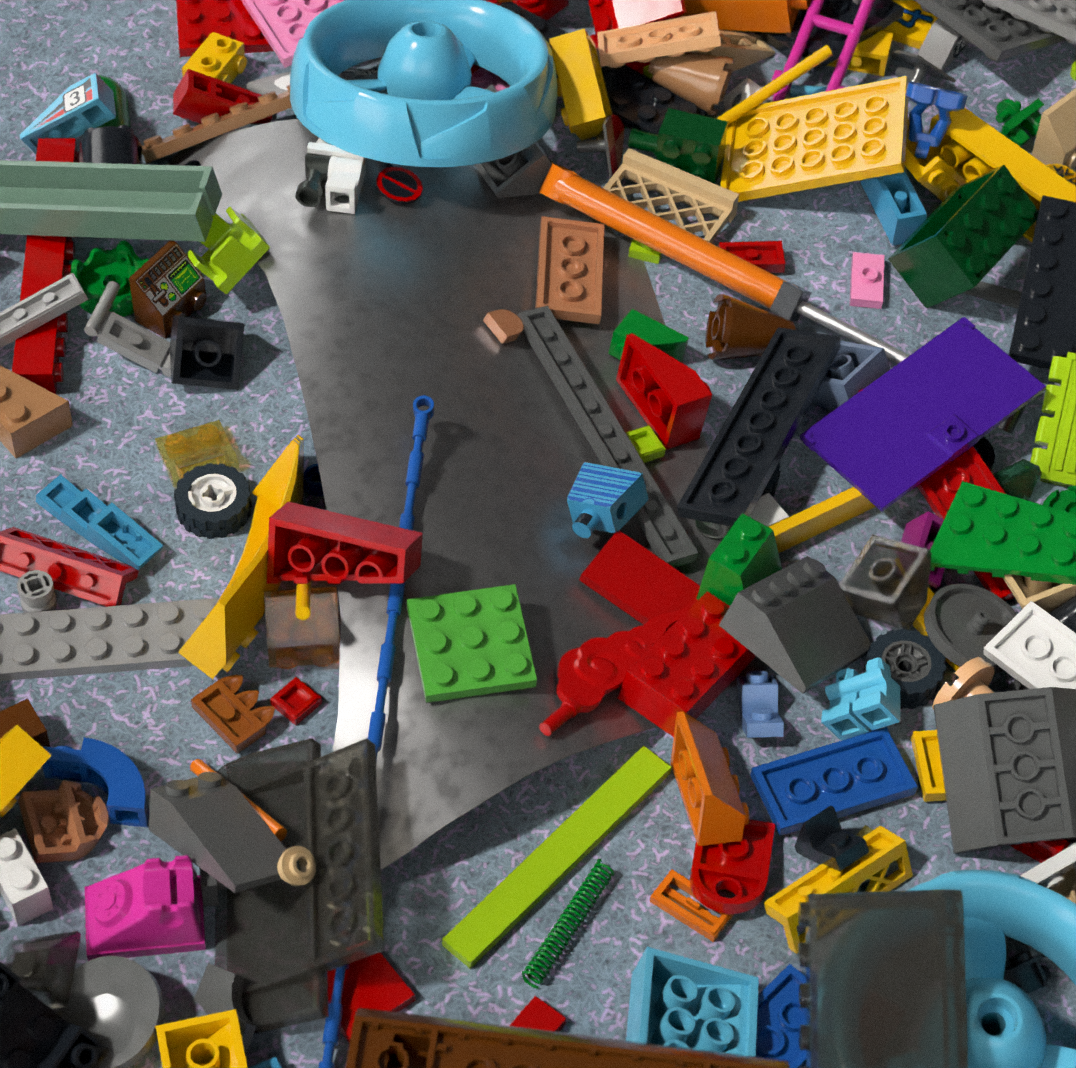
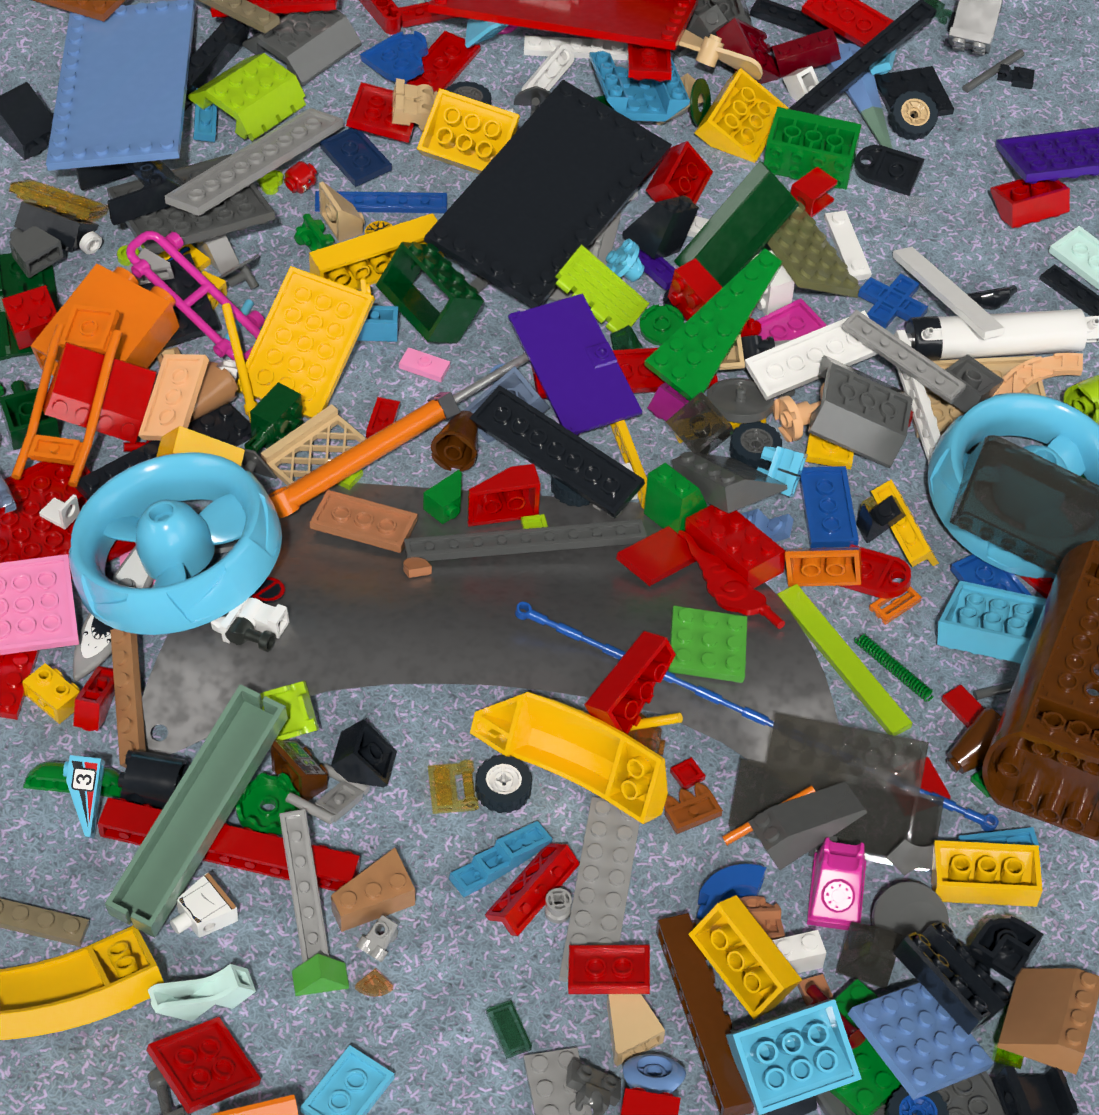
camera: 75 degrees left, 0 degrees up
tan plate [277,846,316,886] -> none
dark azure torso [567,462,649,538] -> none
blue piece [905,82,968,159] -> none

